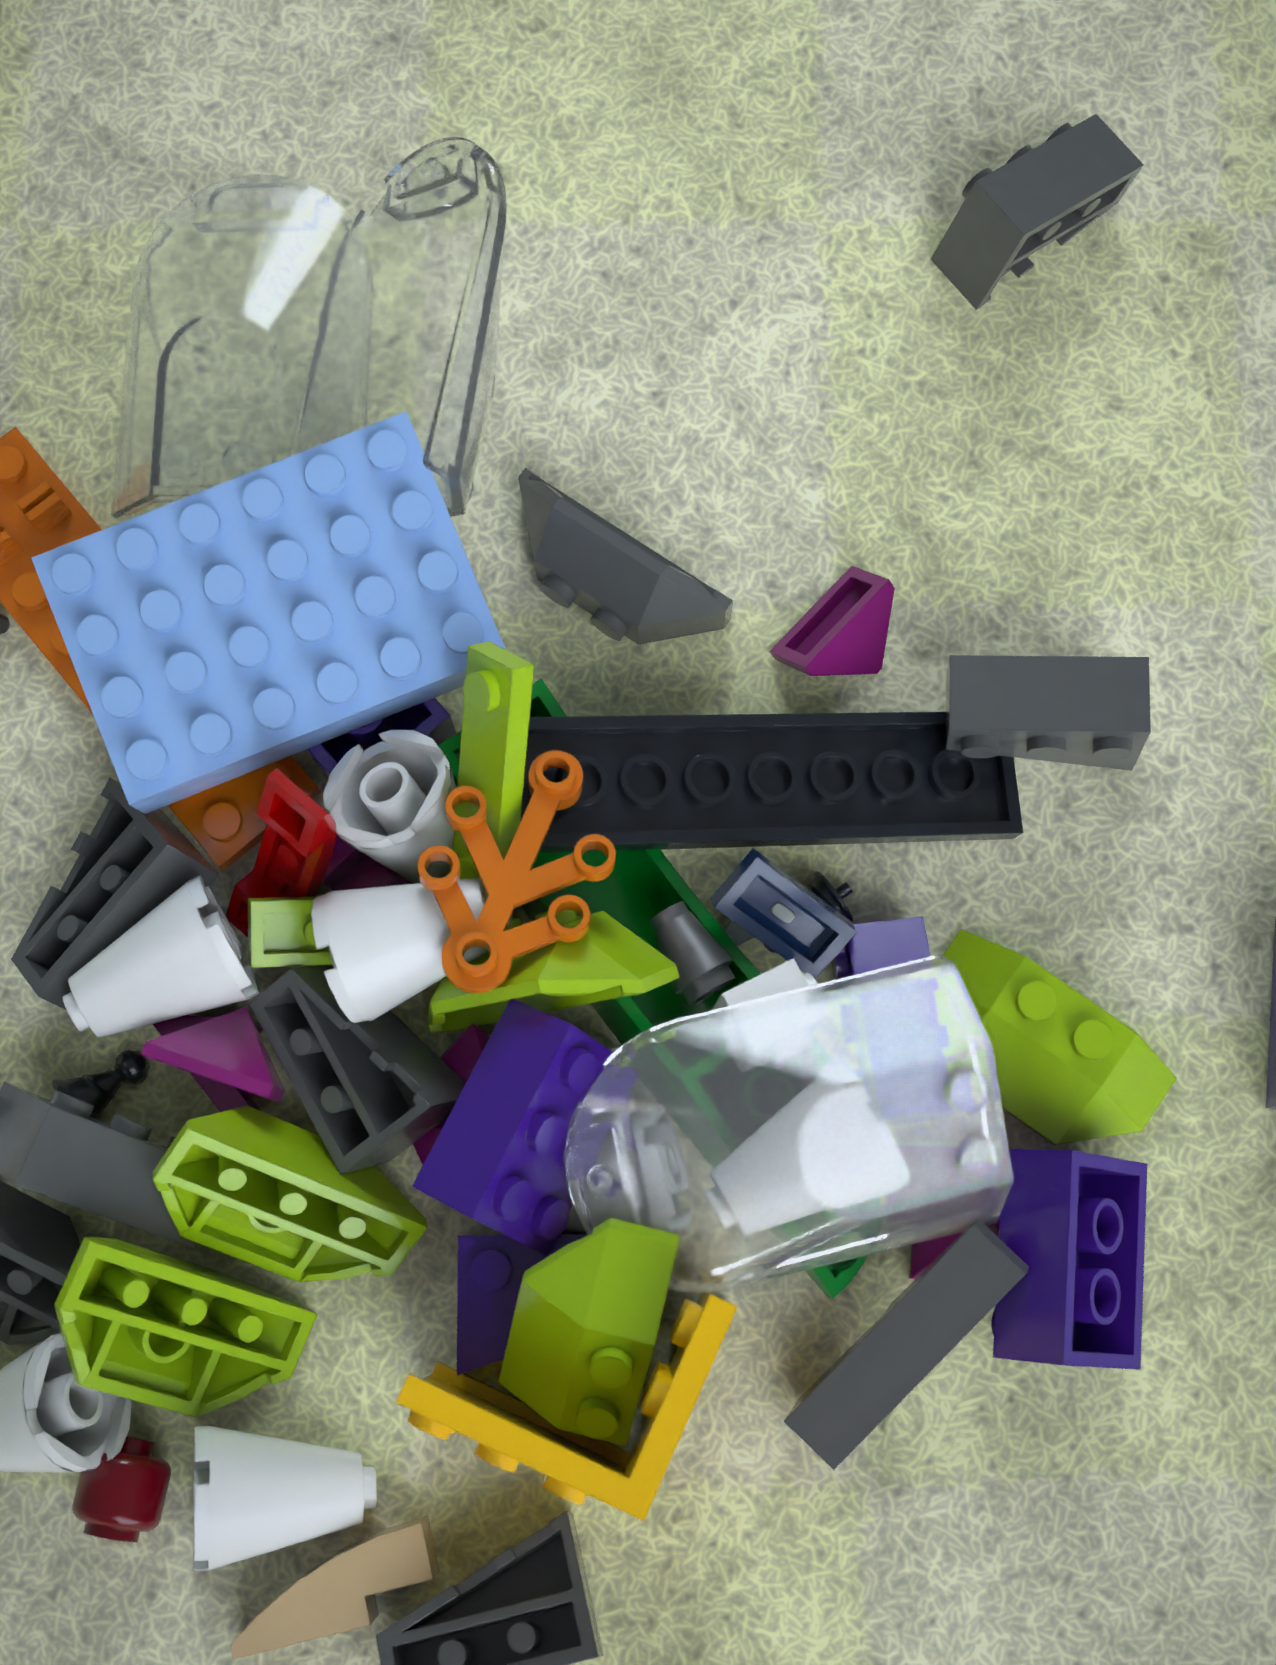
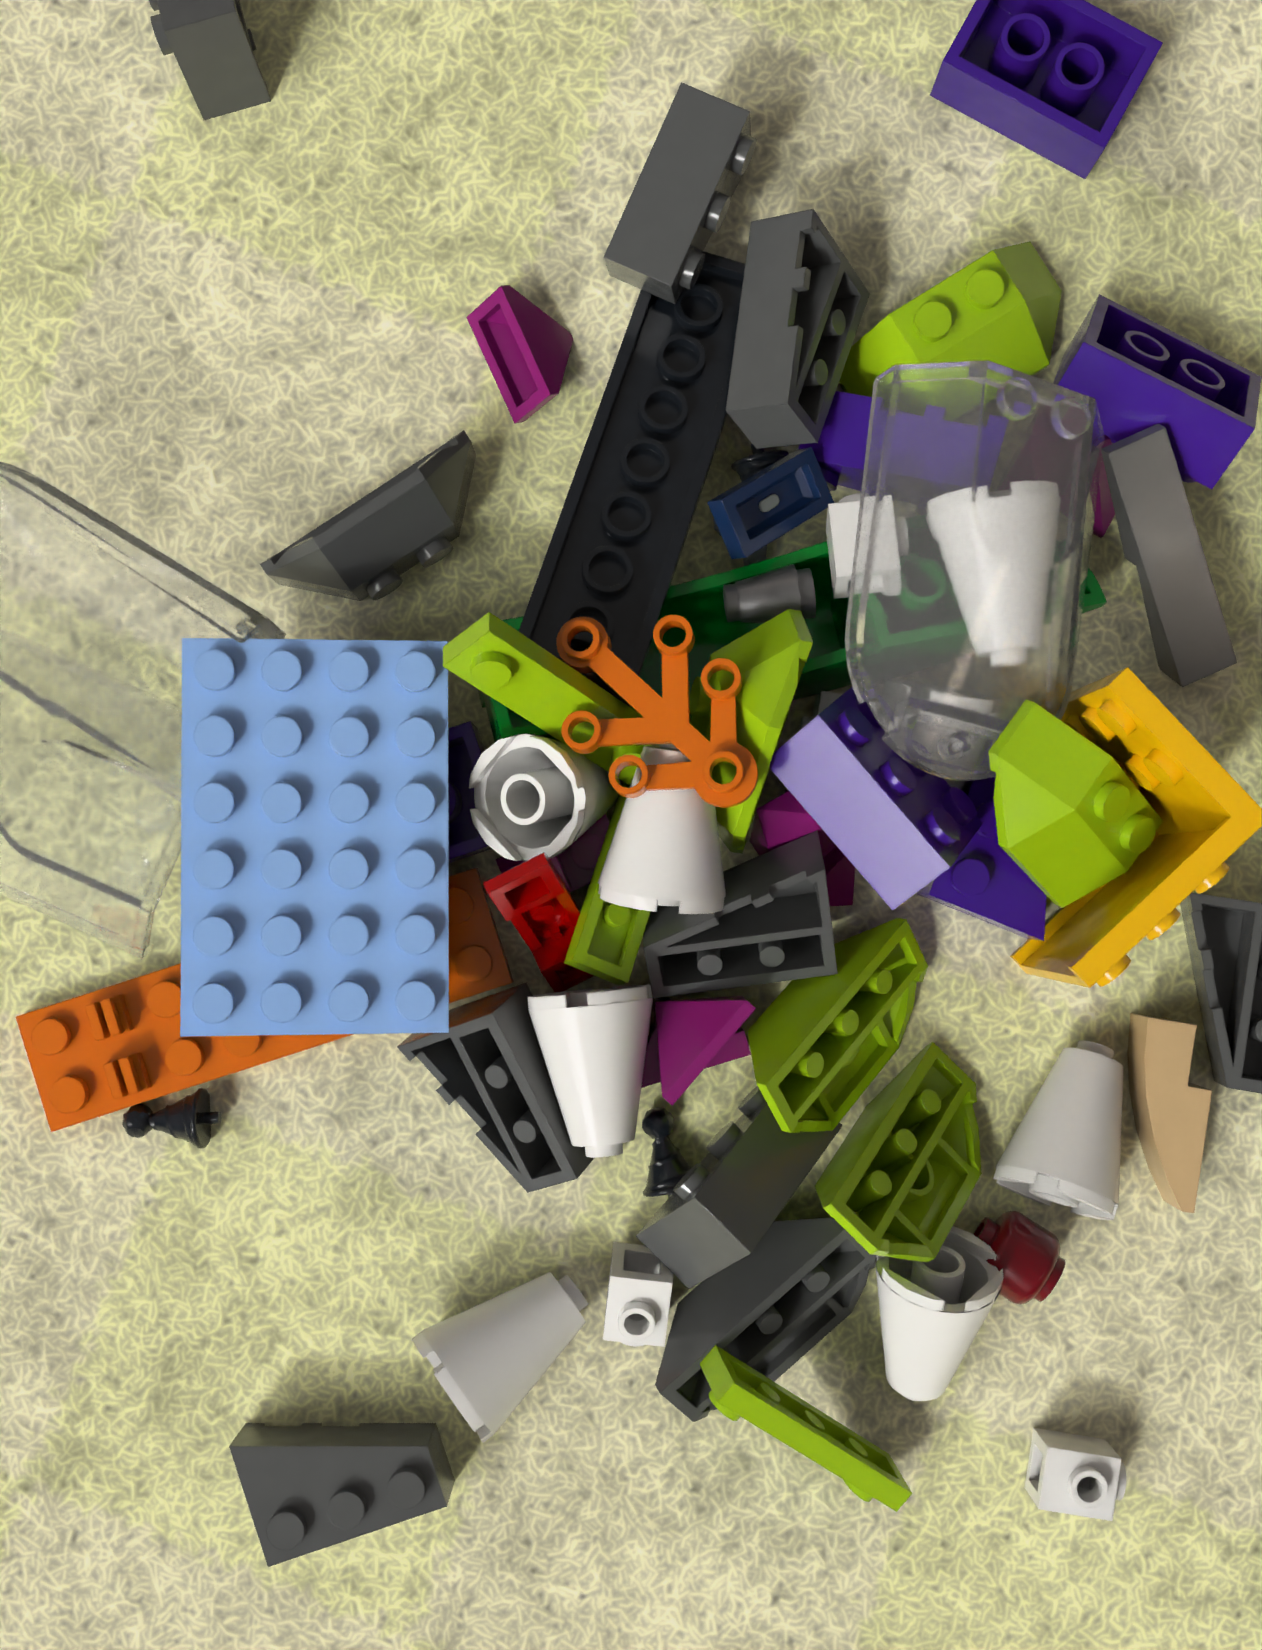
camera: 65 degrees left, 10 degrees up
none -> dark grey wedge [726,209,870,449]

